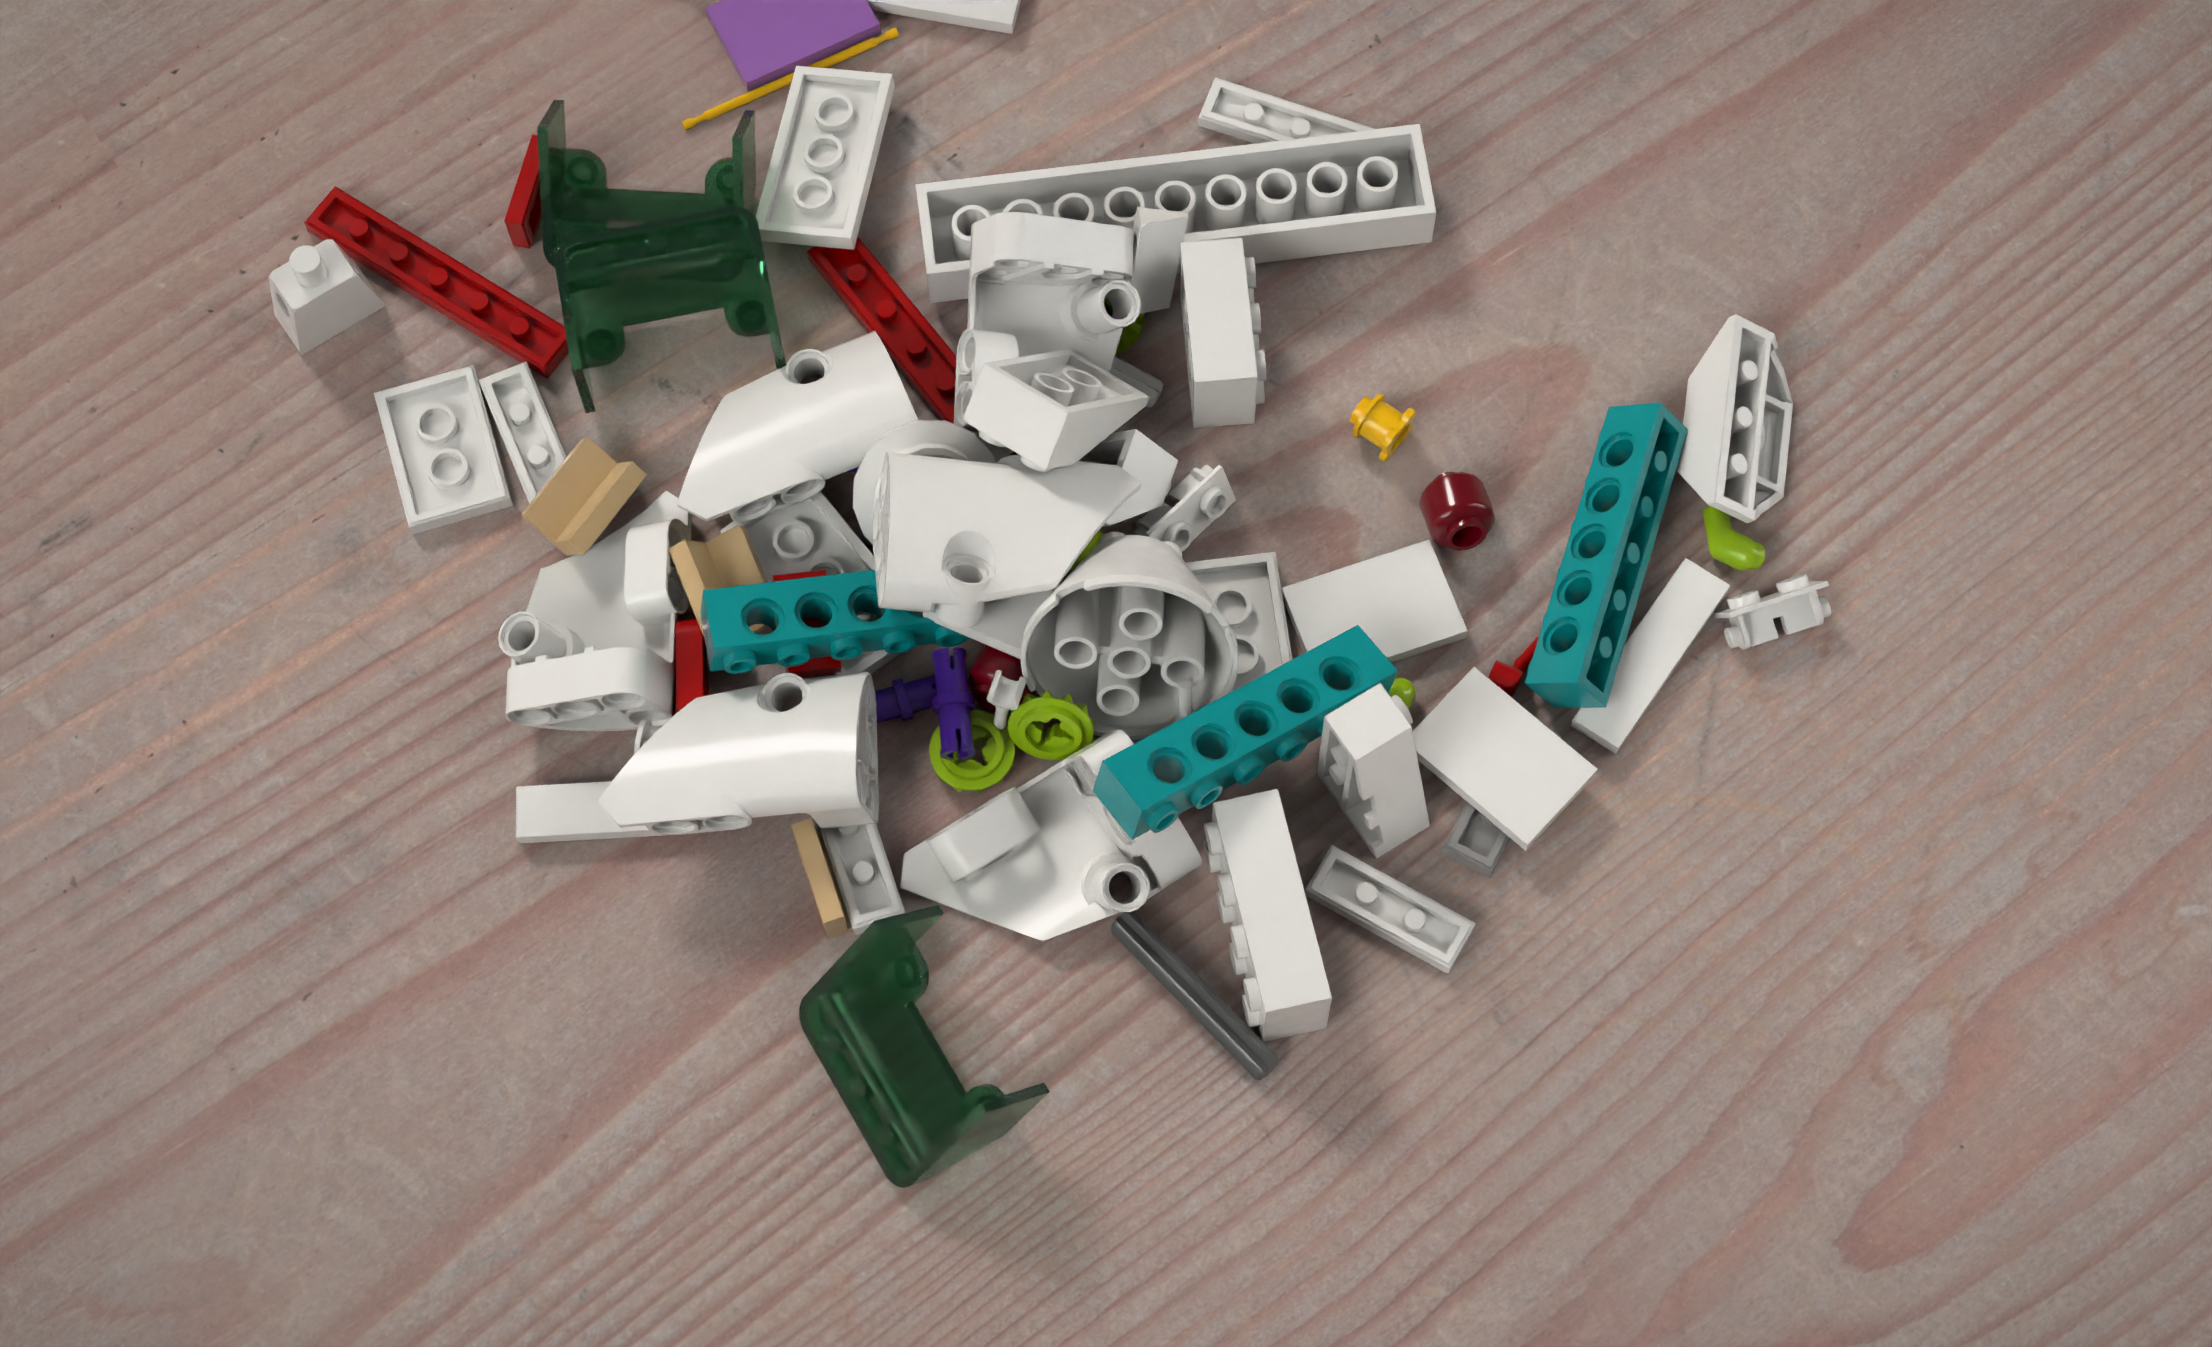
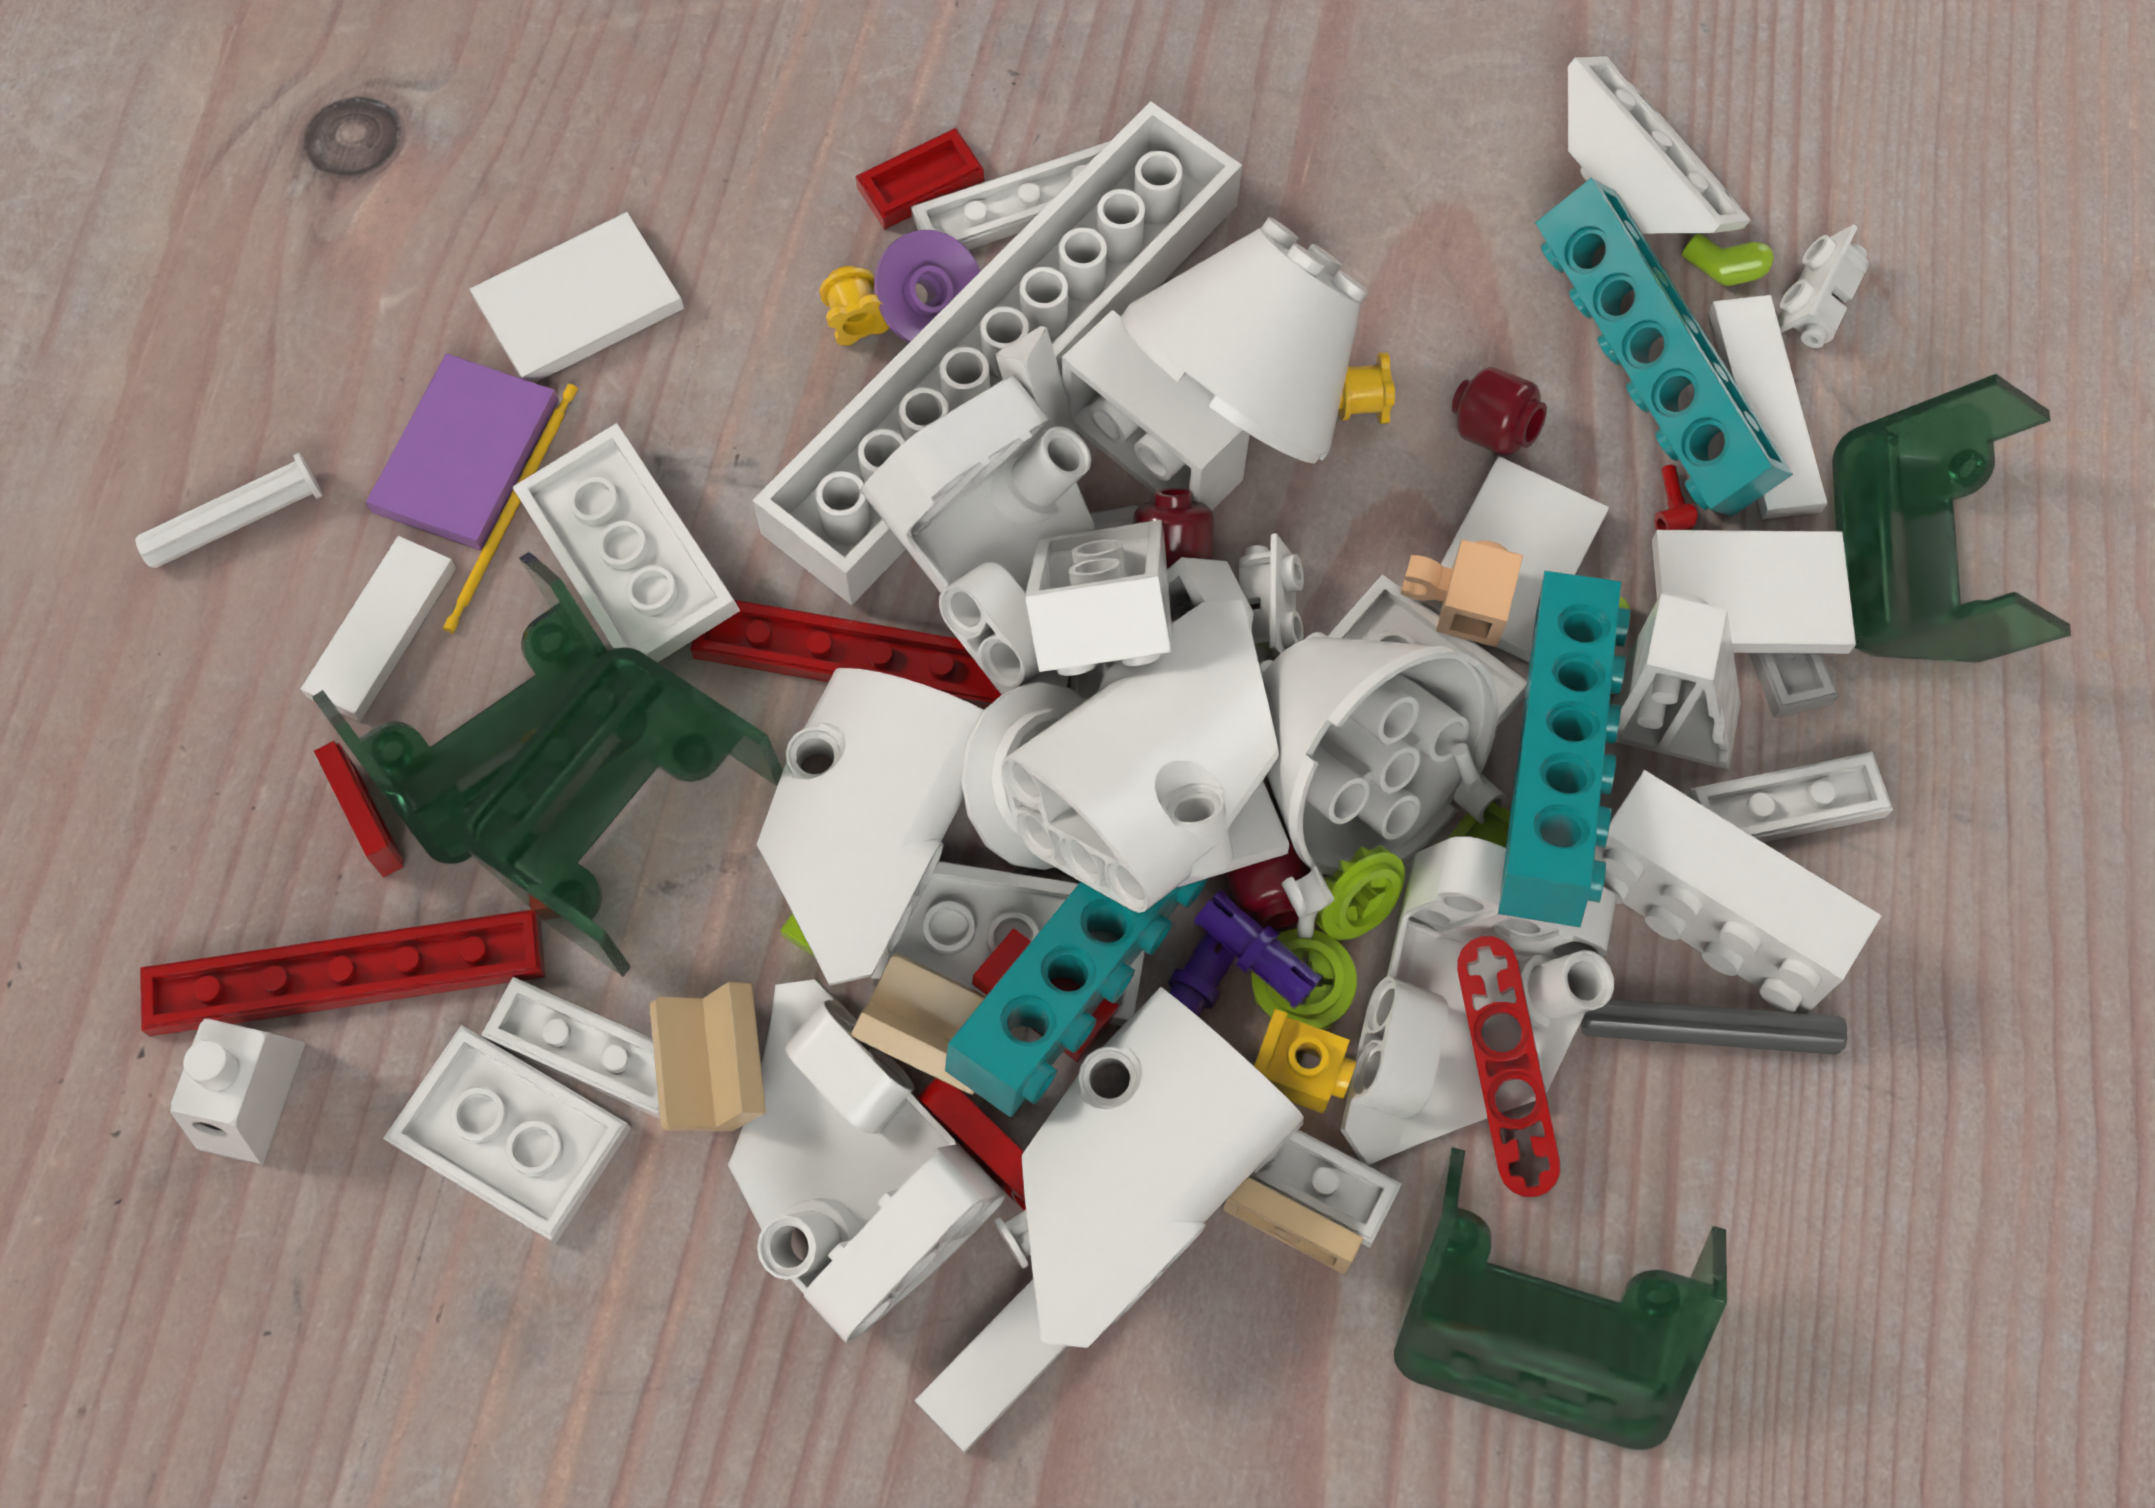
camera: 45 degrees left, 0 degrees up
none -> white tile [300,536,456,722]
none -> yellow brick [819,266,890,346]
none -> red tile [855,128,985,230]
none -> medium lavender dish [874,230,981,343]
none -> white cone [1121,217,1368,464]
none -> dark red head [1133,488,1214,569]
none -> yellow brick [1254,1009,1357,1114]
none -> light nougat brick [1400,539,1523,647]
none -> red beam [1457,936,1561,1197]
none -> clear green windscreen [1832,374,2071,663]

